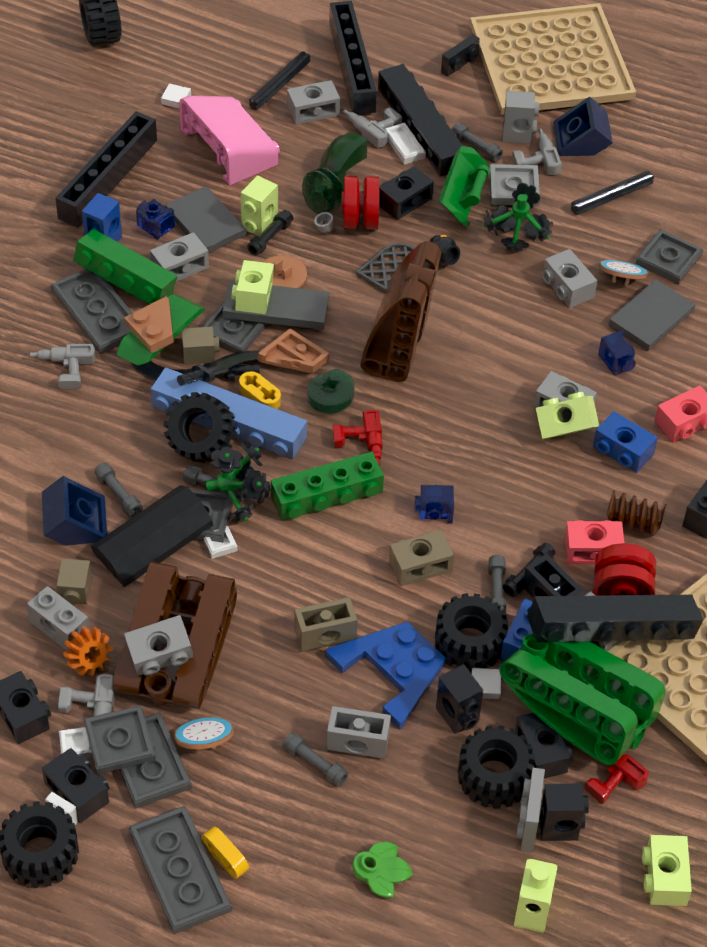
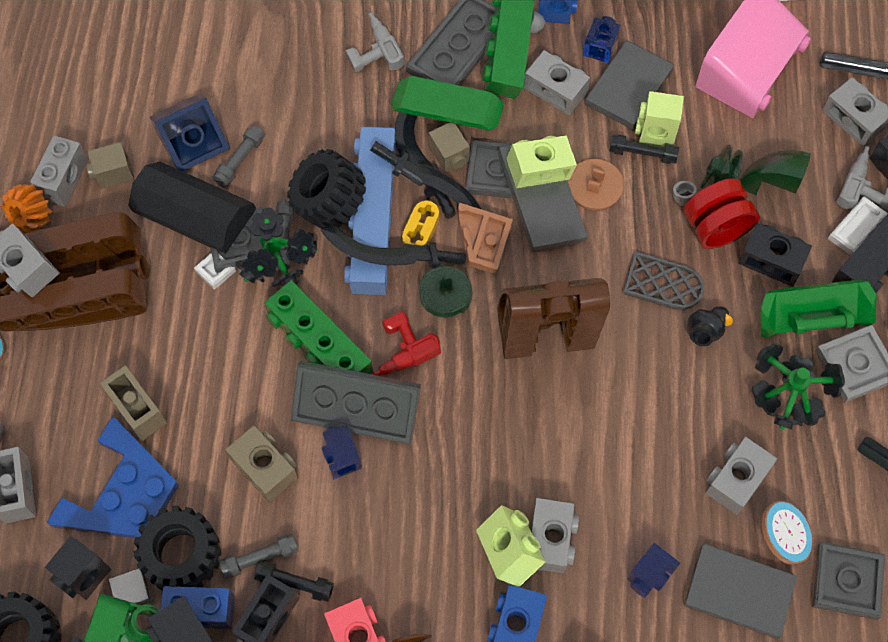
camera: 70 degrees right, 15 degrees up
nougat wing [124,296,174,353] -> none
none -> dark grey tile [291,361,421,445]
none -> black sword [321,225,466,269]

